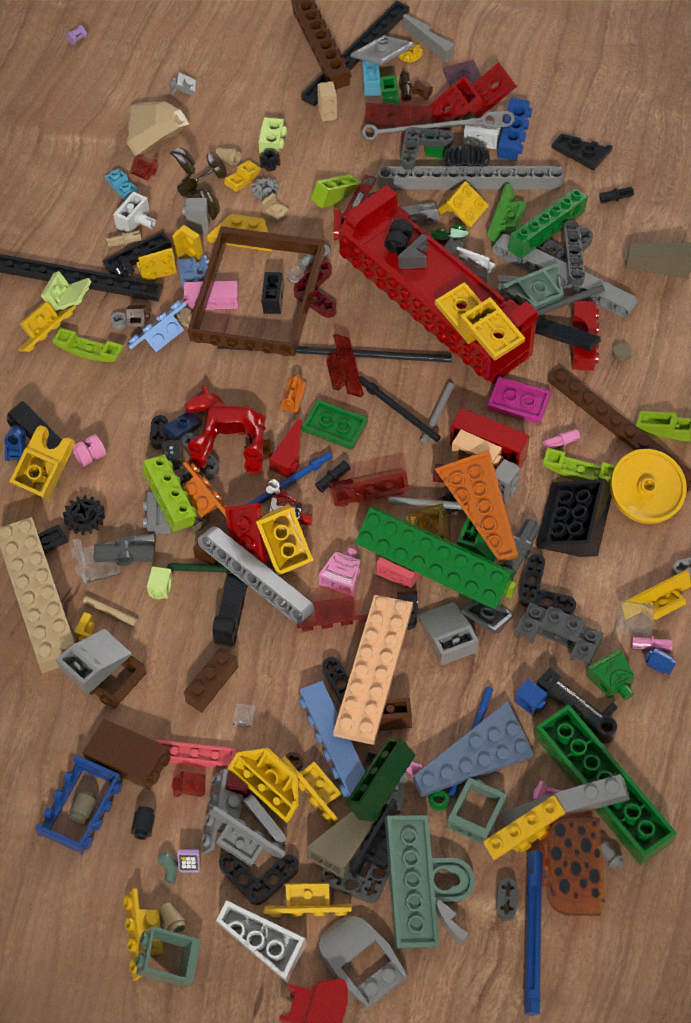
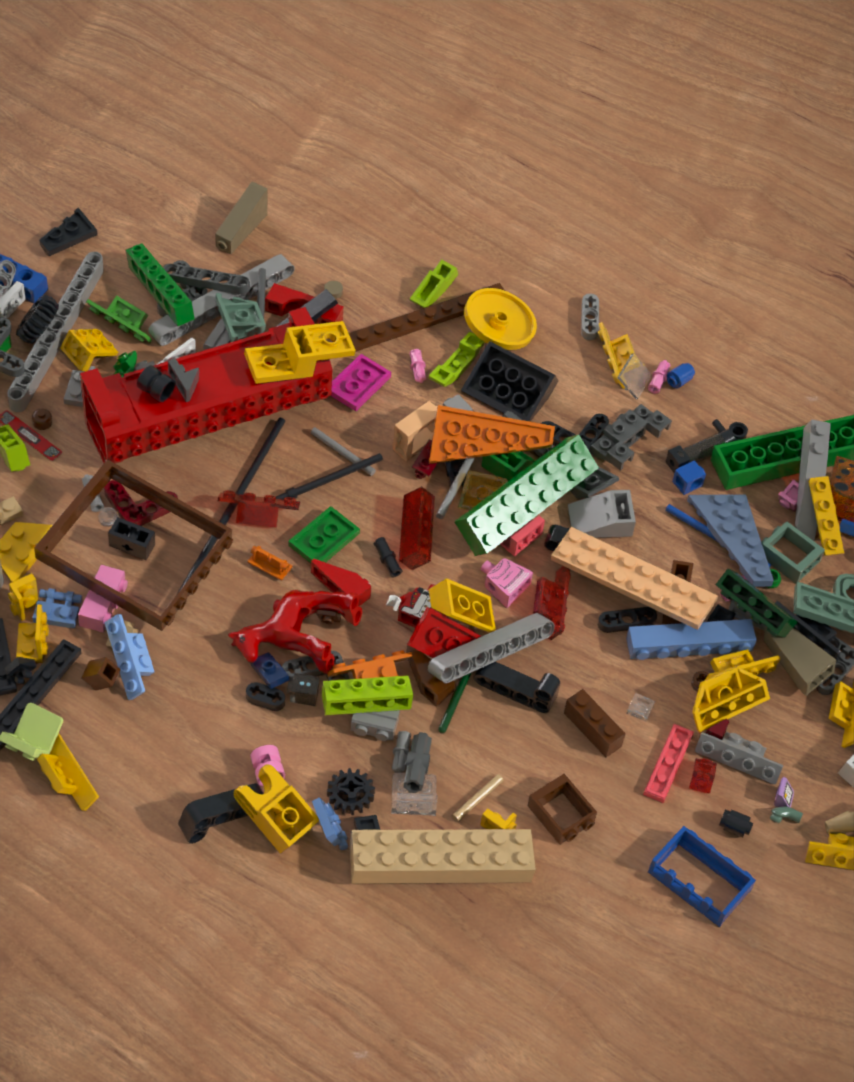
camera: 80 degrees left, 5 degrees down
blue piece [4,425,27,461] -> none
lime slope [52,328,124,362] -> none
light grey slope [56,629,132,695] -> none
dark tan brick [69,791,97,824] -> none
reddish brown brick [82,719,171,790] -> none
light grey bush [110,312,127,330] -> none
yellowish green brick [147,567,173,599] -> none
light grey bracket [209,806,286,866] -> none
black beam [219,853,299,905] -> none
light grey beam [242,794,287,846] -> none
blue bar [246,452,333,505] -> none
red plate [334,209,345,240] -> none
red brick [450,408,530,468] -> none
green torso [586,649,634,700] -> none
black axle [599,187,634,204] -> none
none -> medium blue plate [312,797,348,850]

